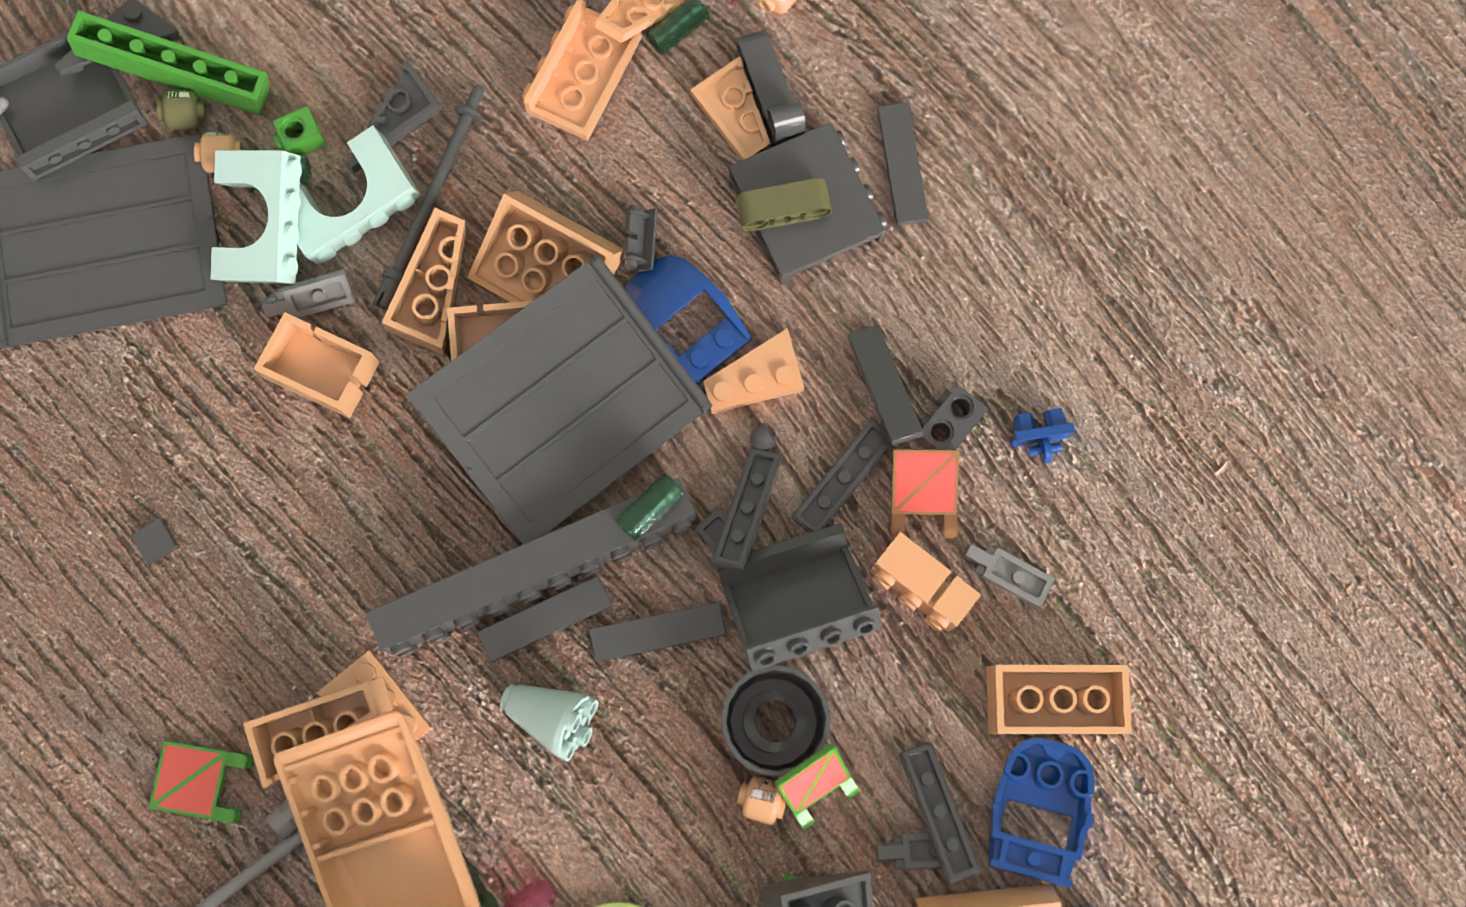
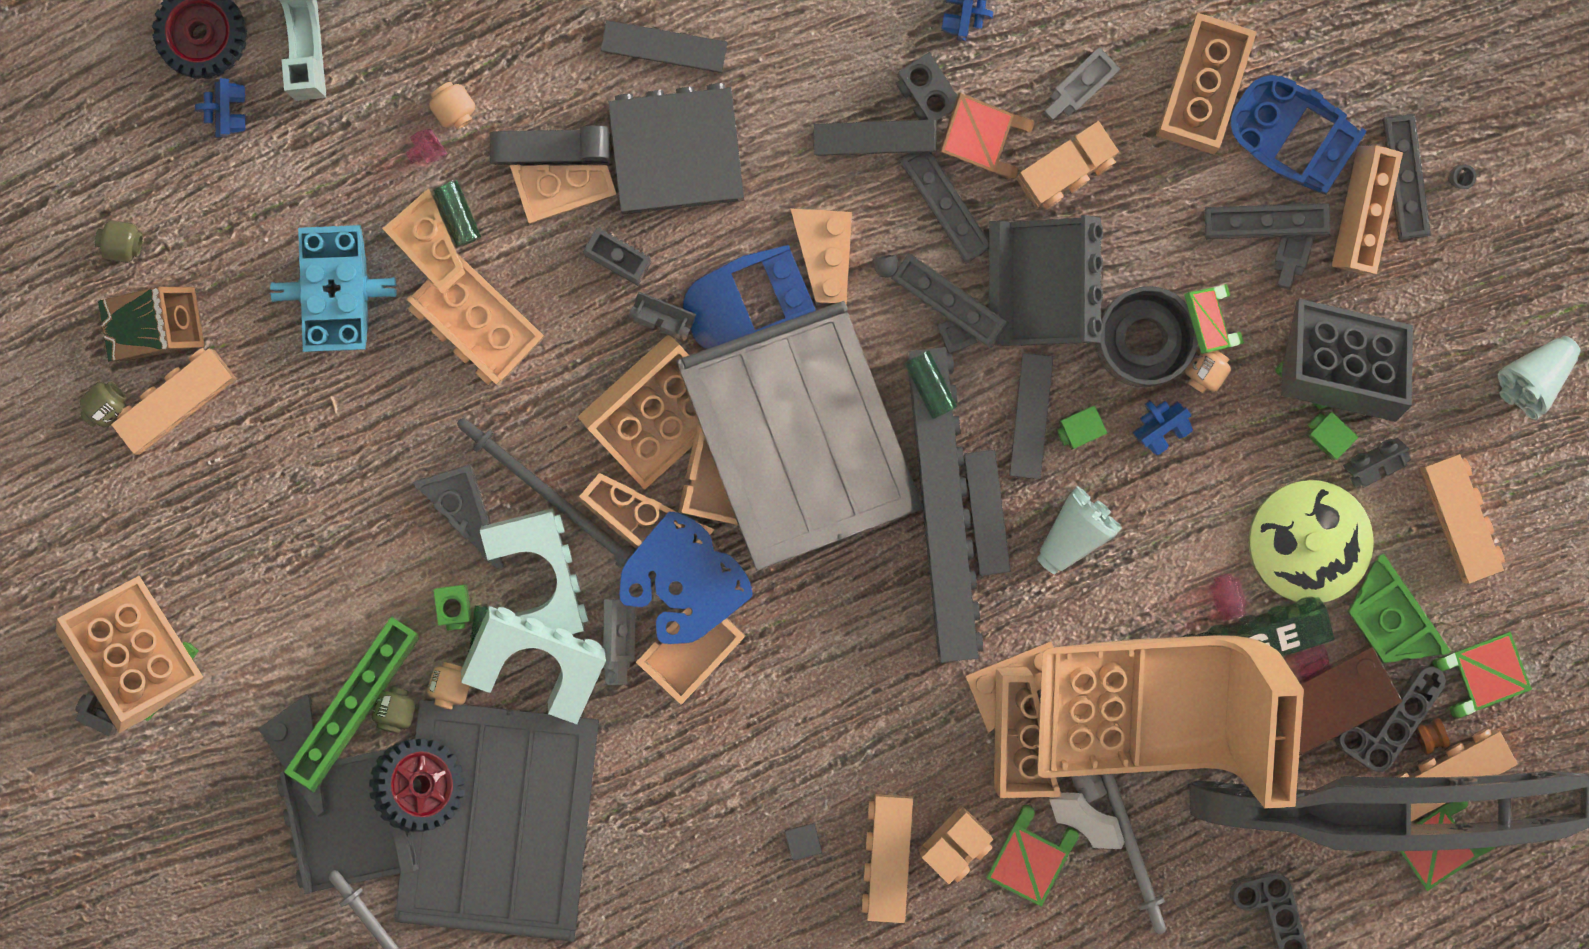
camera: 70 degrees left, 10 degrees up
olive beam [735,178,832,231] -> none
none -> wheel [369,738,465,832]
none -> dark grey brick [583,227,652,286]
none -> blue piece [619,512,752,644]
none -> light nougat brick [862,794,913,923]
none -> light nougat piece [918,805,993,884]
none -> white tile [1049,792,1125,849]
none -> bright green brick [1056,405,1107,450]
none -> blue hips [1132,401,1193,456]

